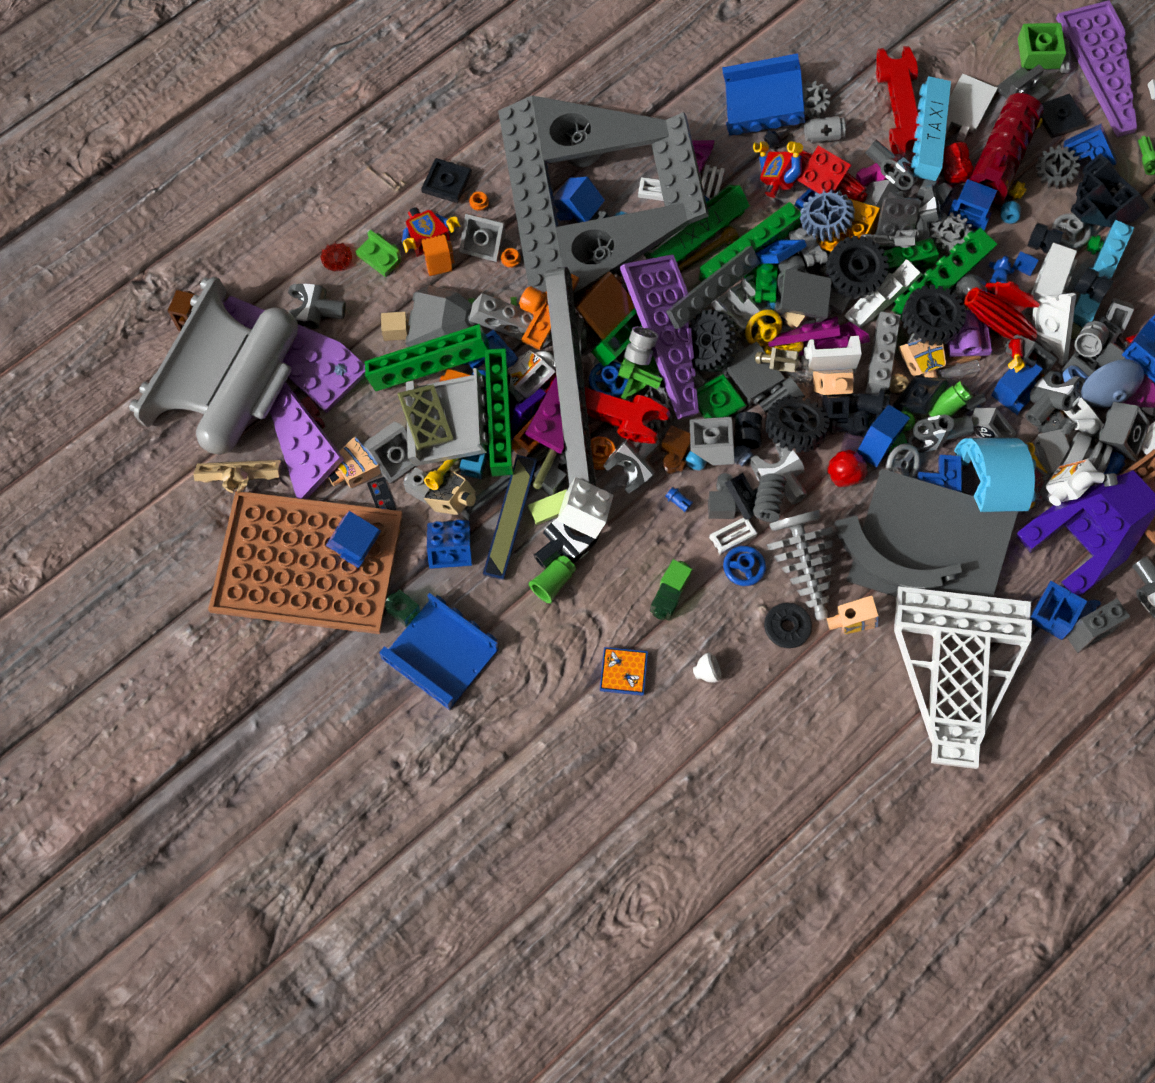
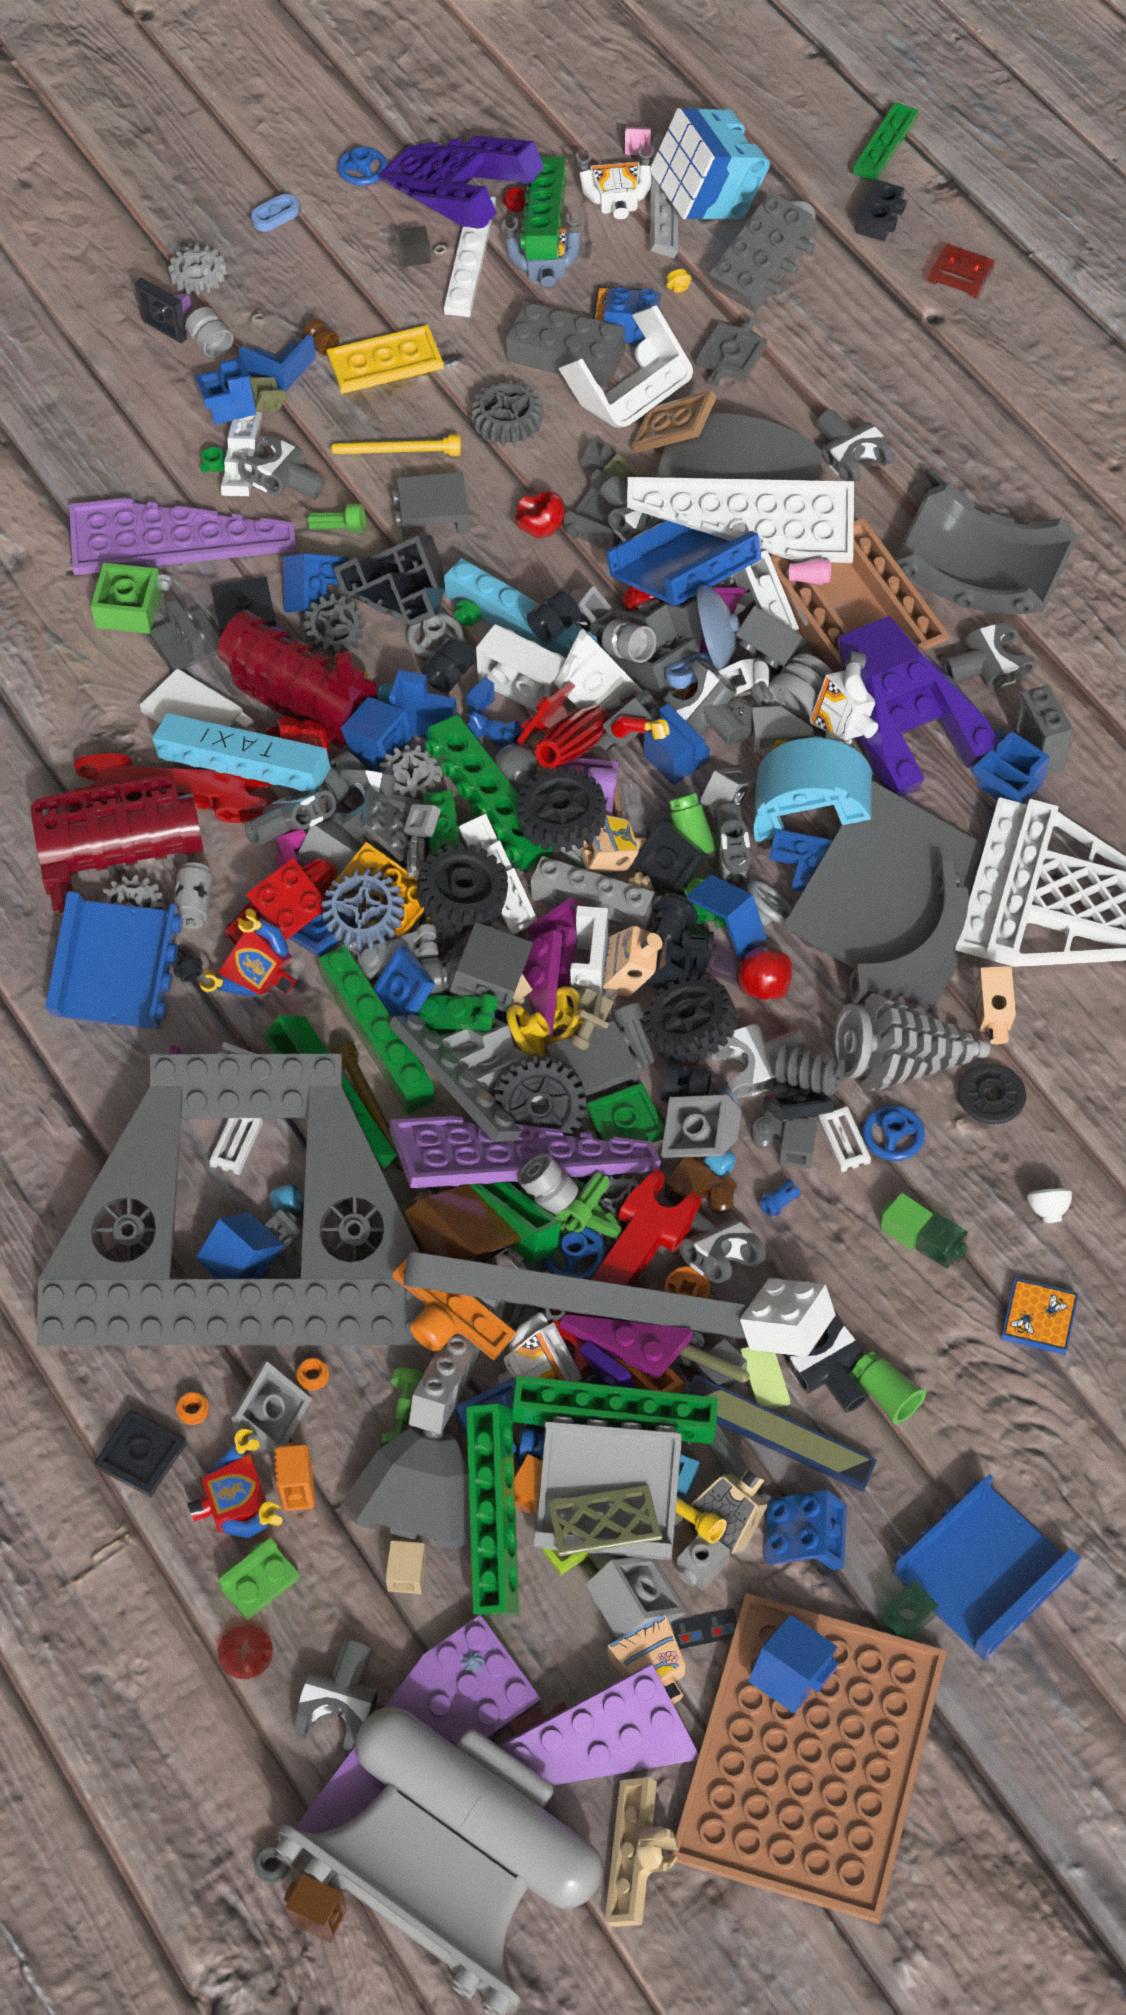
camera: 80 degrees left, 10 degrees down
none -> dark red piece [31,776,204,913]
none -> blue panel [389,670,457,738]

